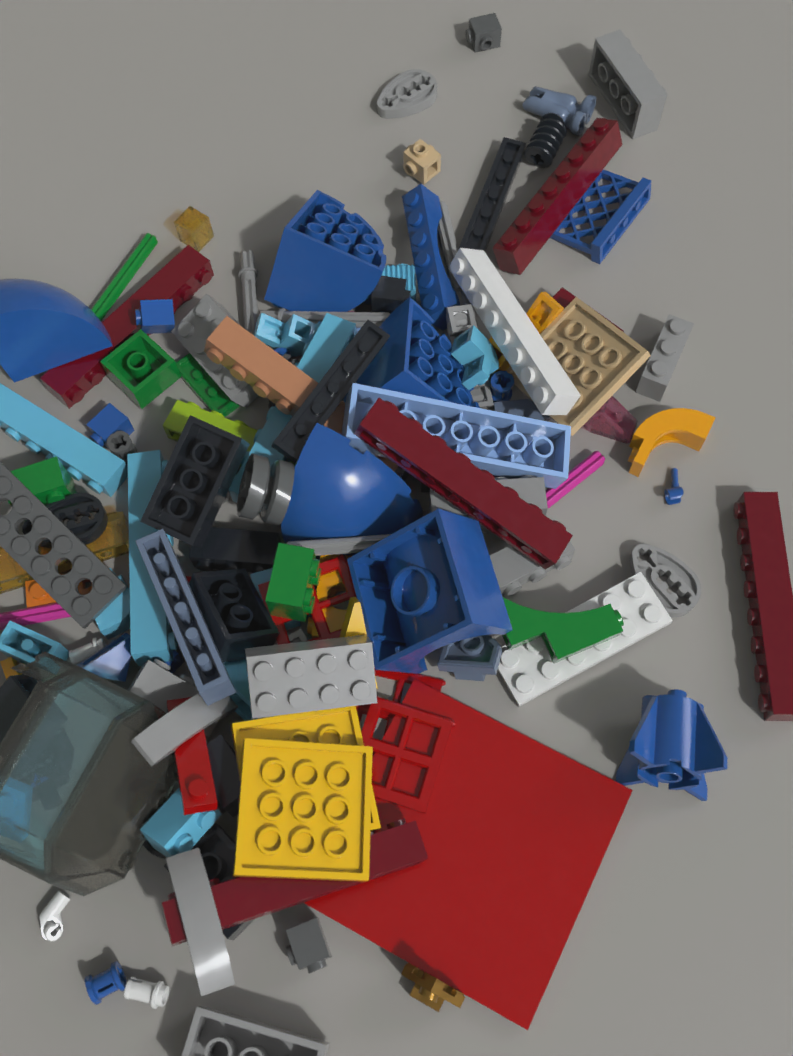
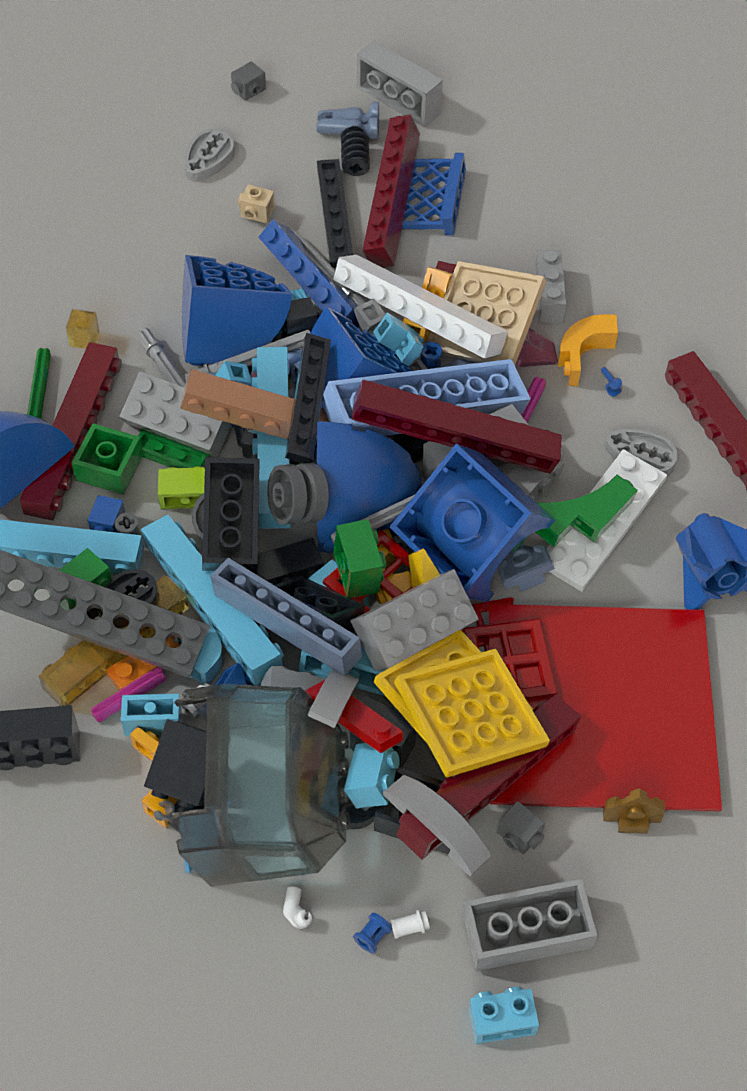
camera: 30 degrees left, 10 degrees down
blue brick [135,299,175,334] -> none

